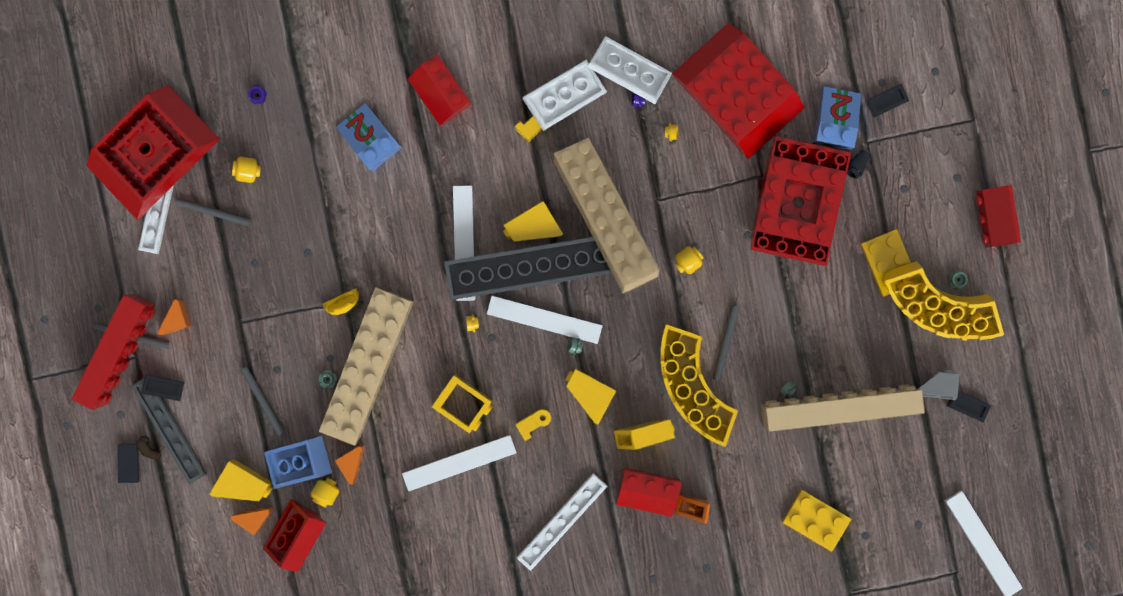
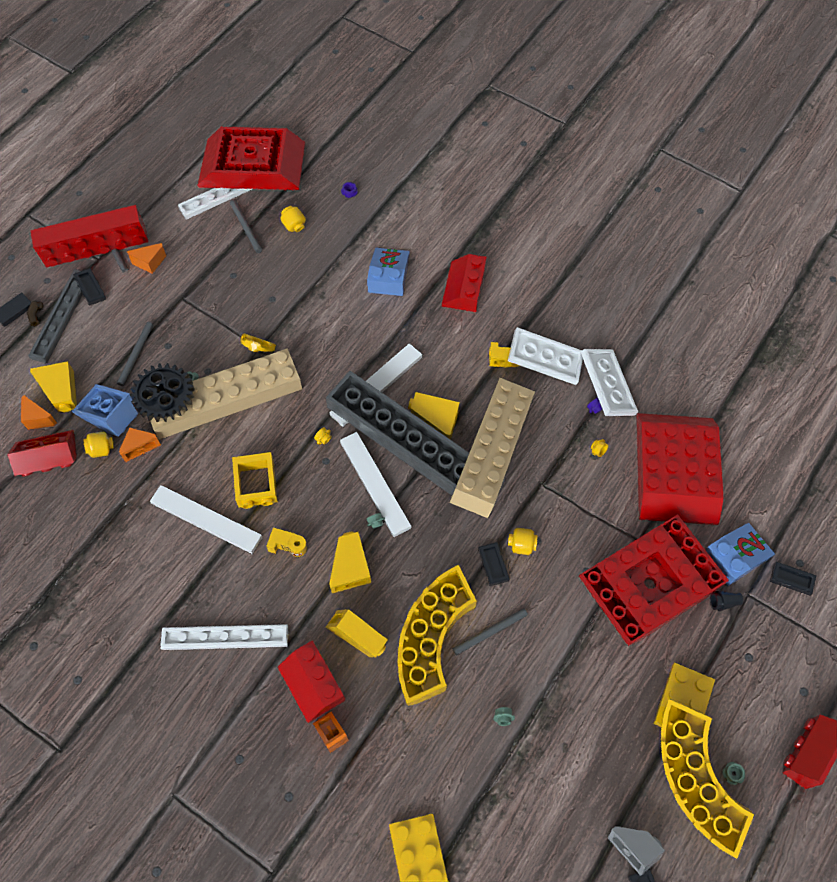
camera: 45 degrees right, 25 degrees down
tan brick [760,384,924,432] -> none
none -> black gear [130,363,195,422]
none -> black tile [478,542,510,586]

